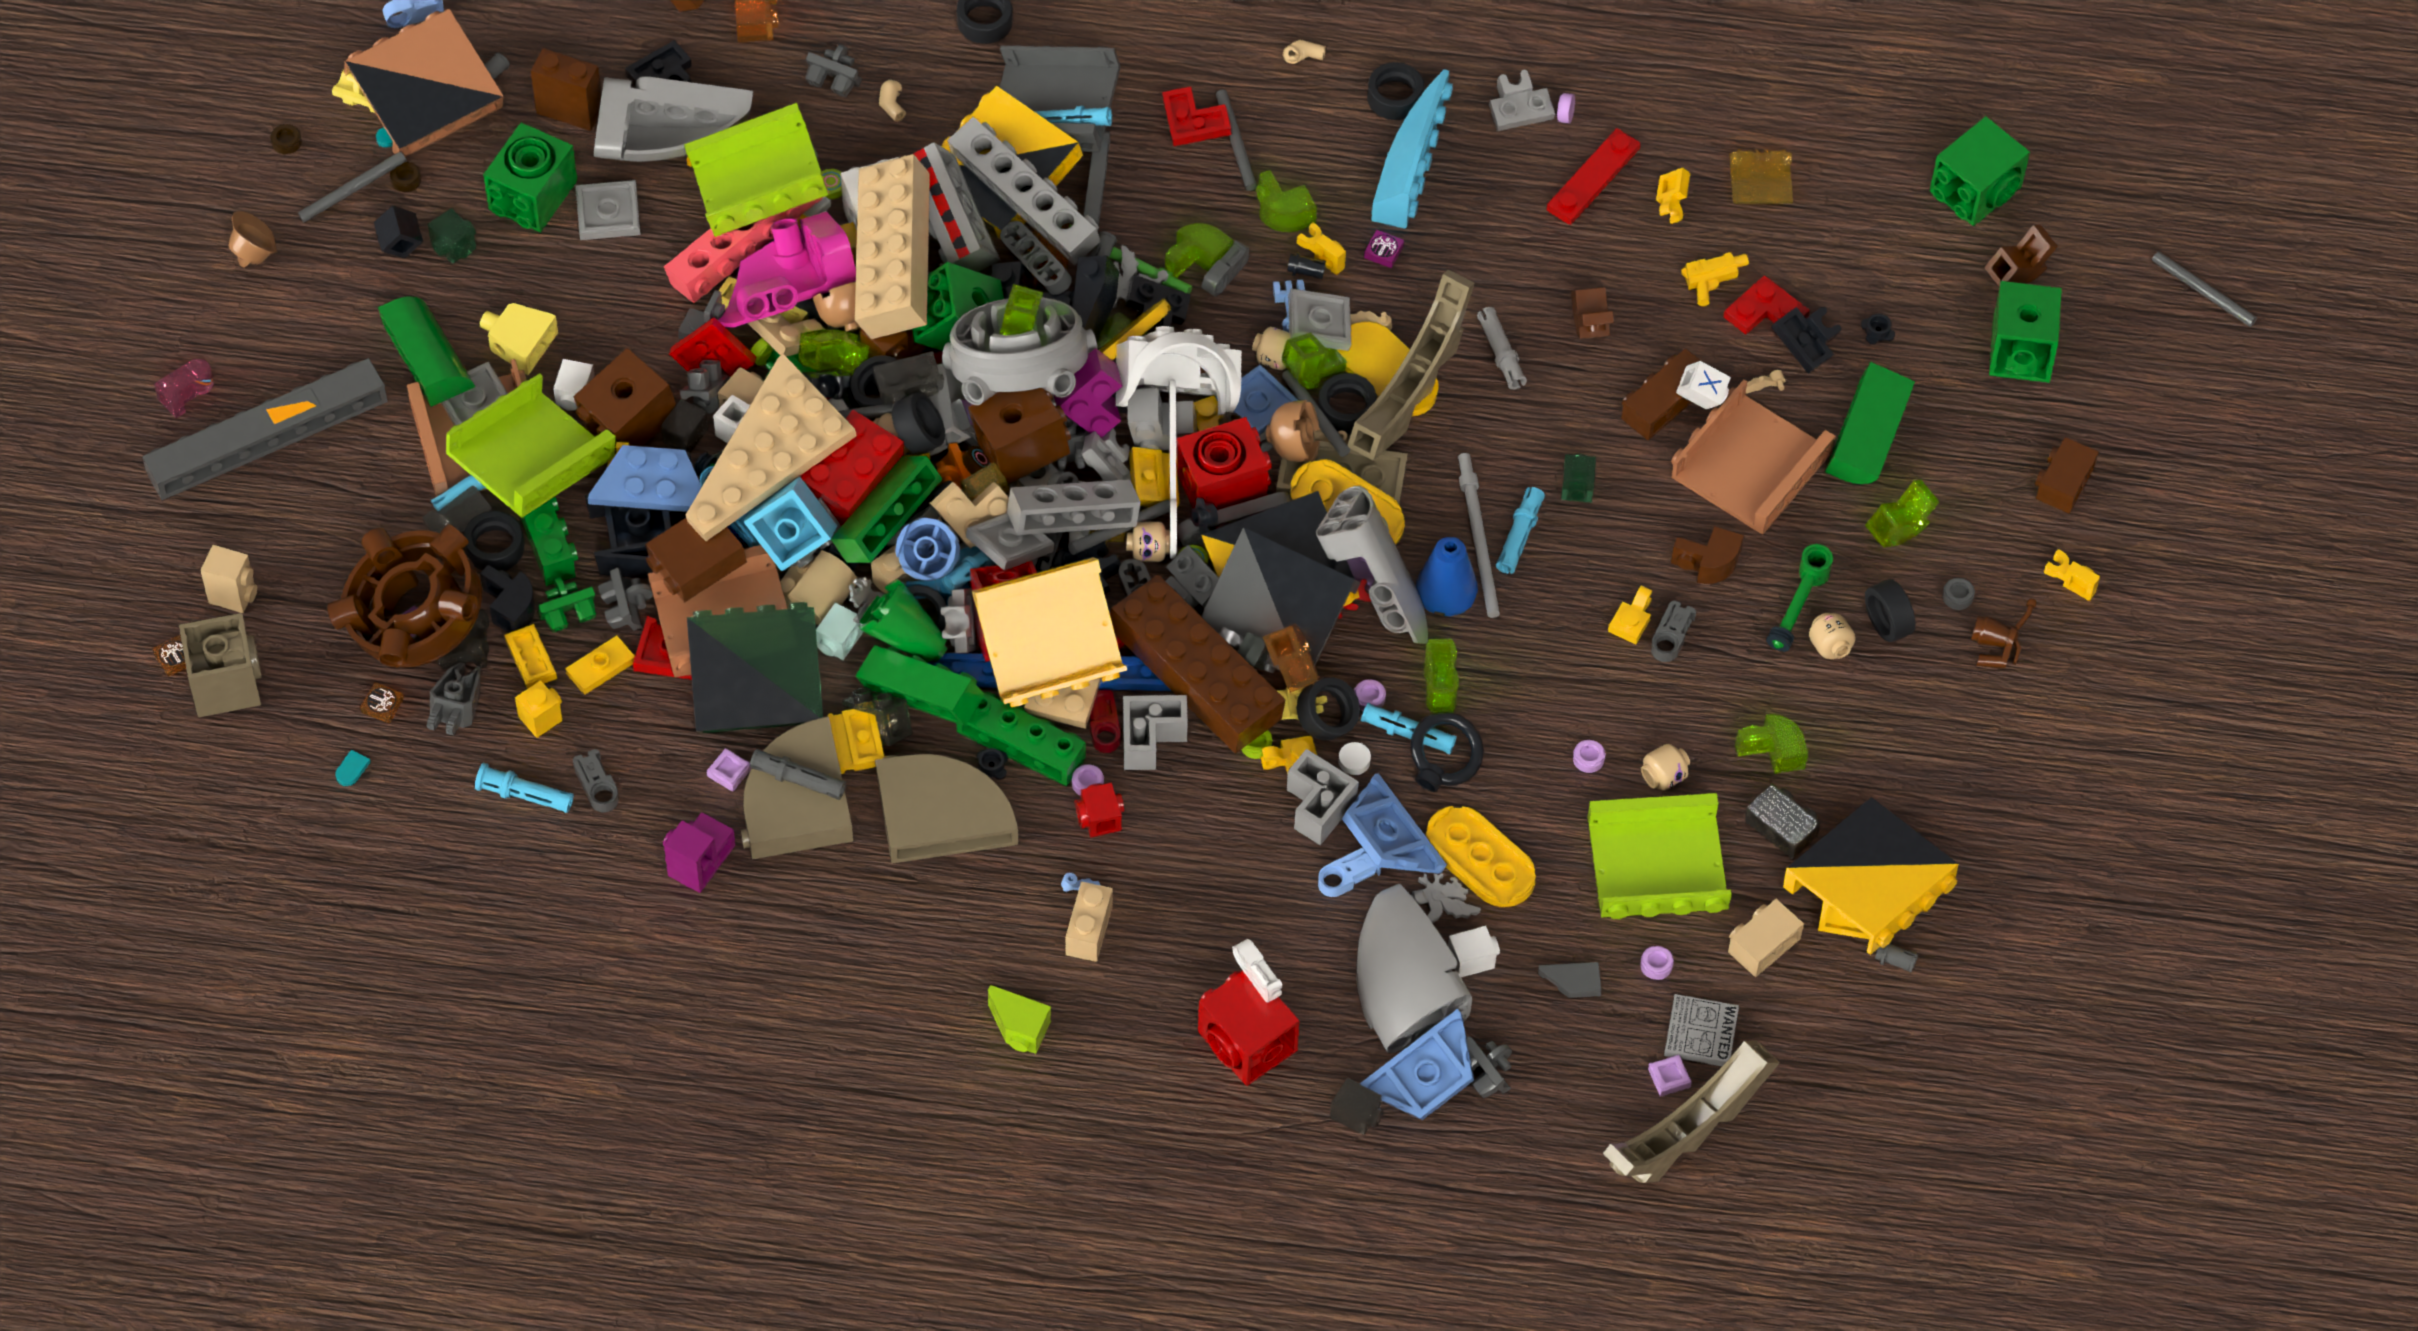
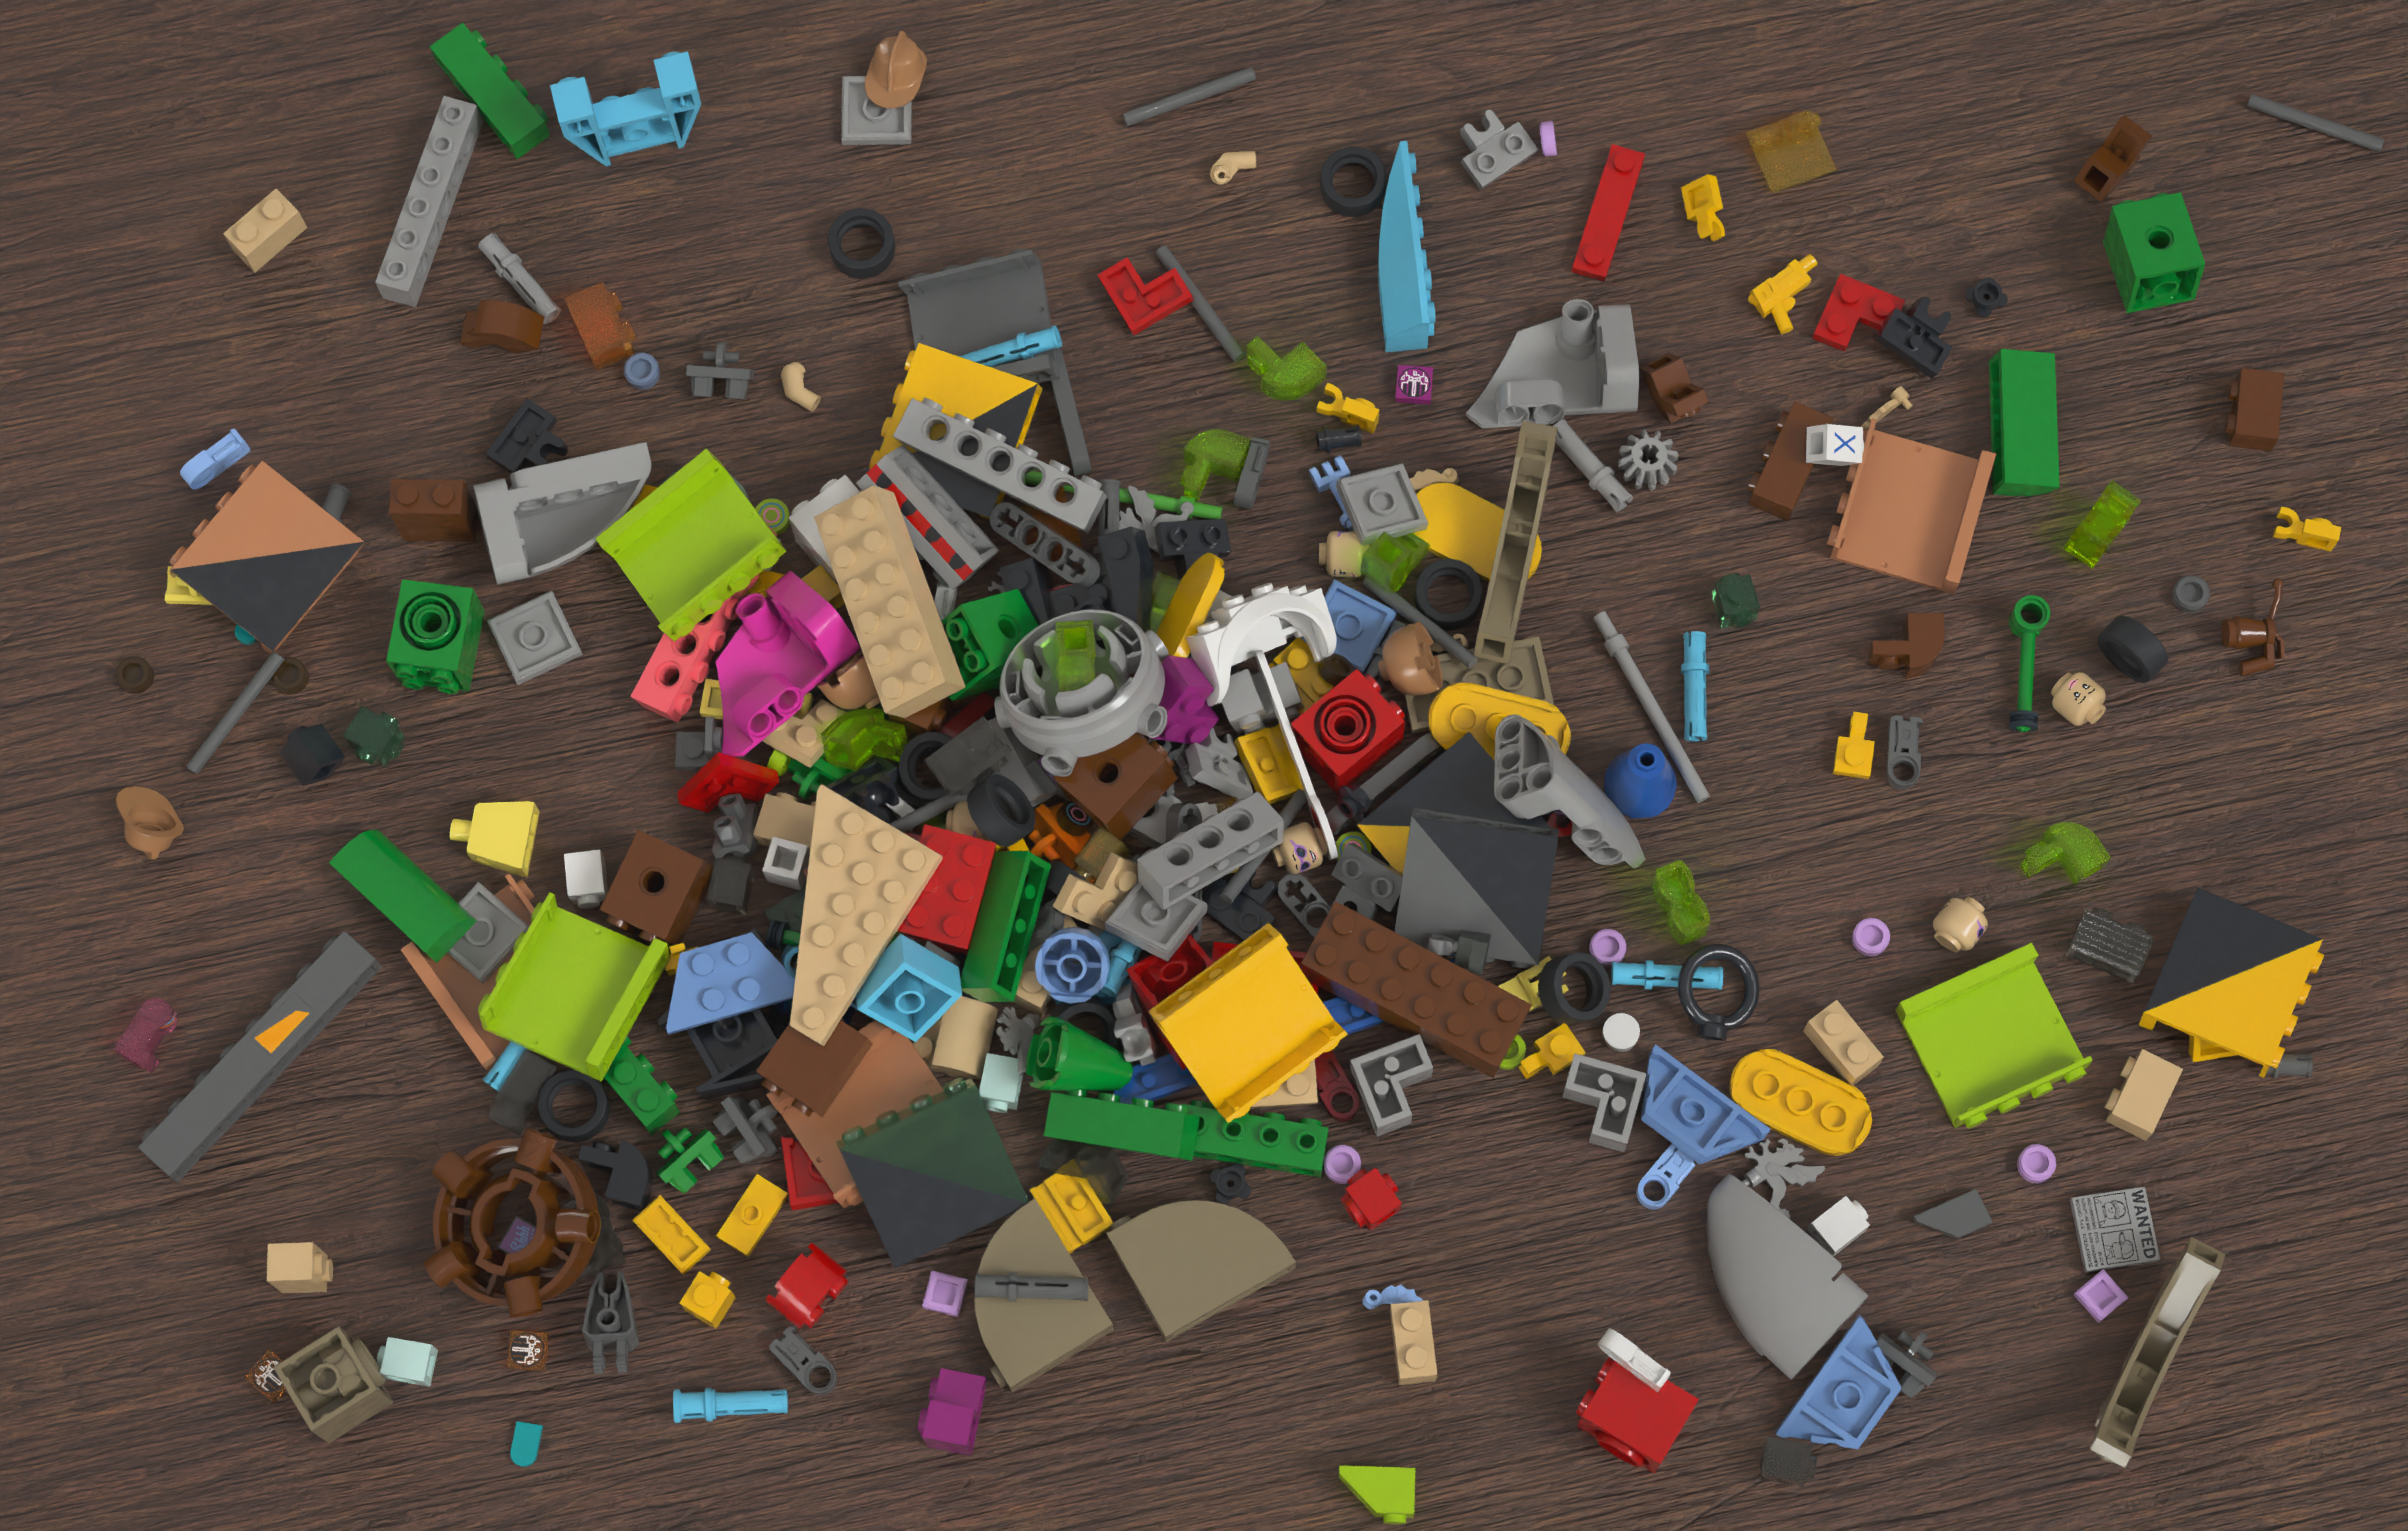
camera: 15 degrees left, 15 degrees up
clear orange brick [1263,623,1320,693] -> none
green brick [1930,116,2030,227] -> none
none -> light aqua brick [377,1337,438,1387]
none -> sand blue tile [624,353,660,390]
none -> red brick [765,1242,849,1329]
none -> light grey panel [1466,299,1639,428]
none -> light grey gear [1618,429,1679,491]
none -> tan brick [1803,1000,1884,1086]

